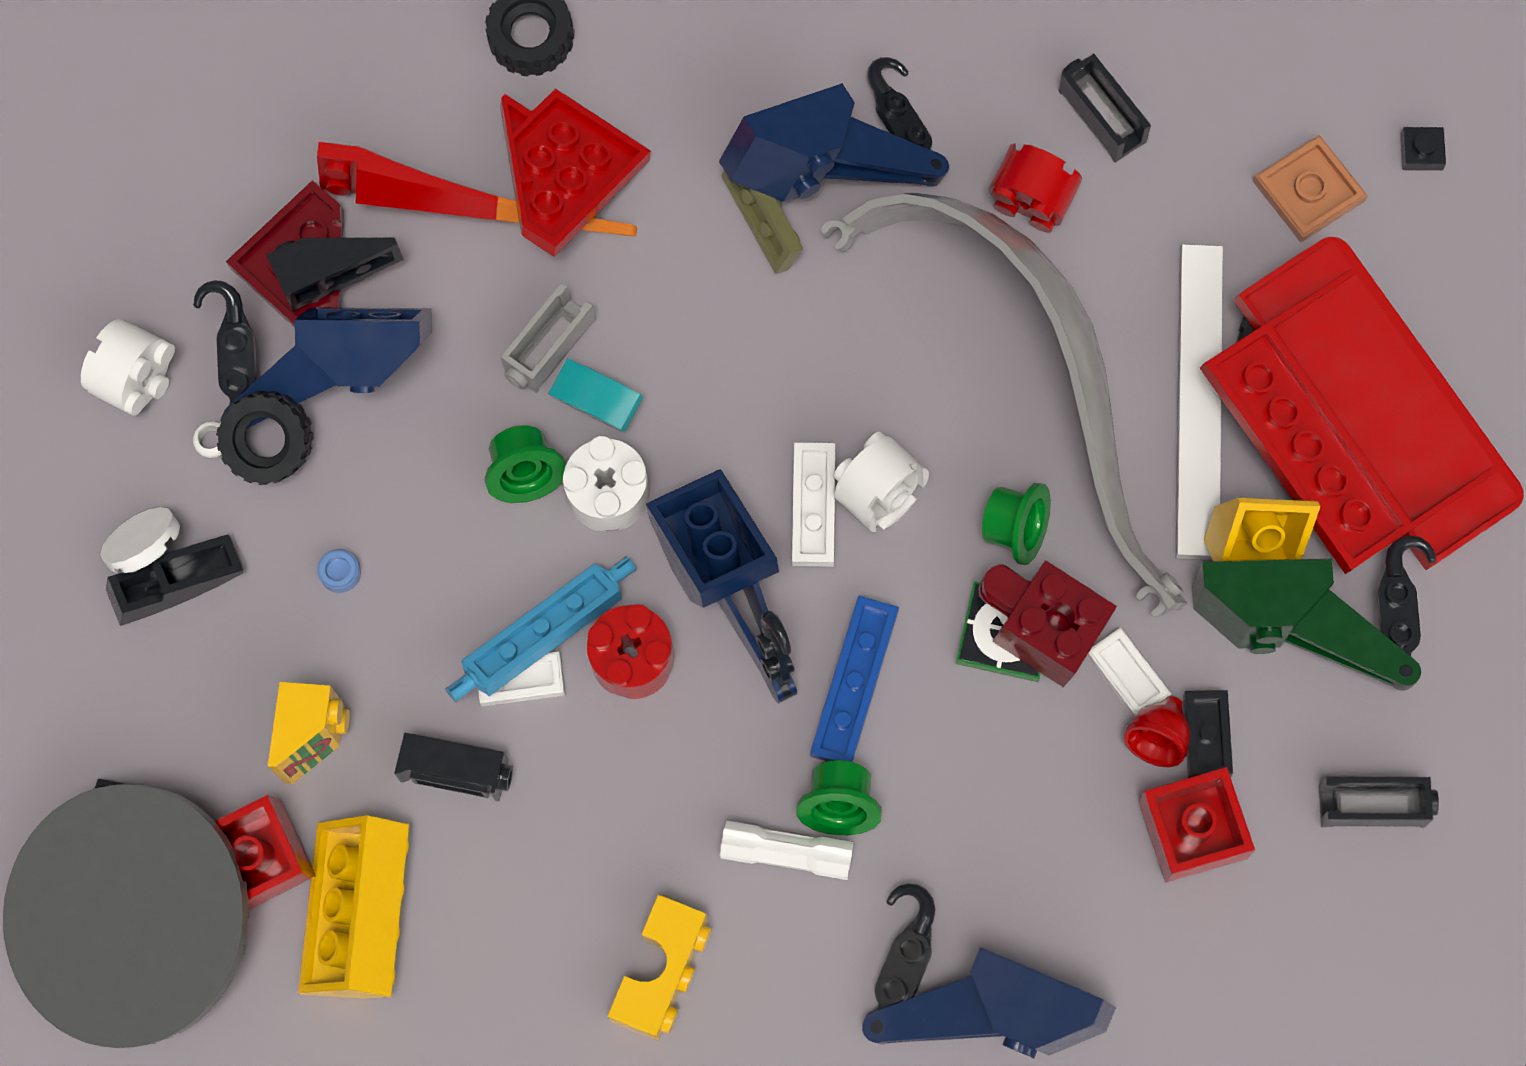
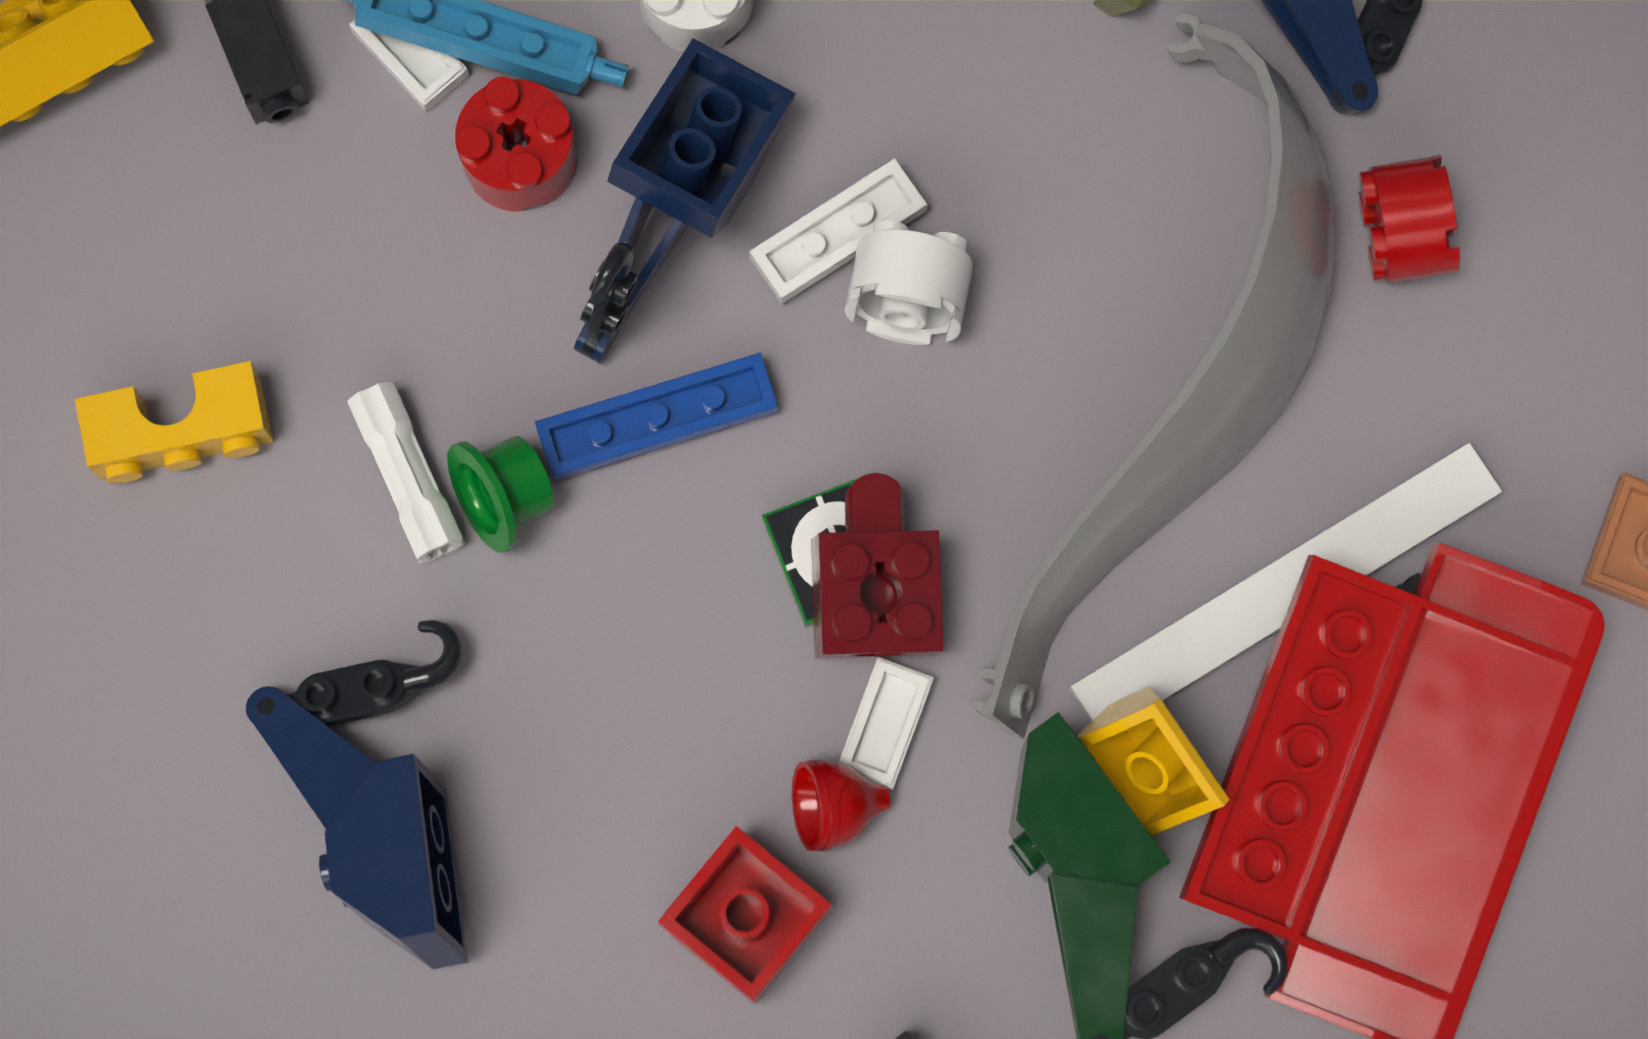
camera: 50 degrees right, 5 degrees up
green piece [982,483,1051,565] -> none
black window [1059,54,1151,163] -> none
black plate [1183,690,1233,778] -> none

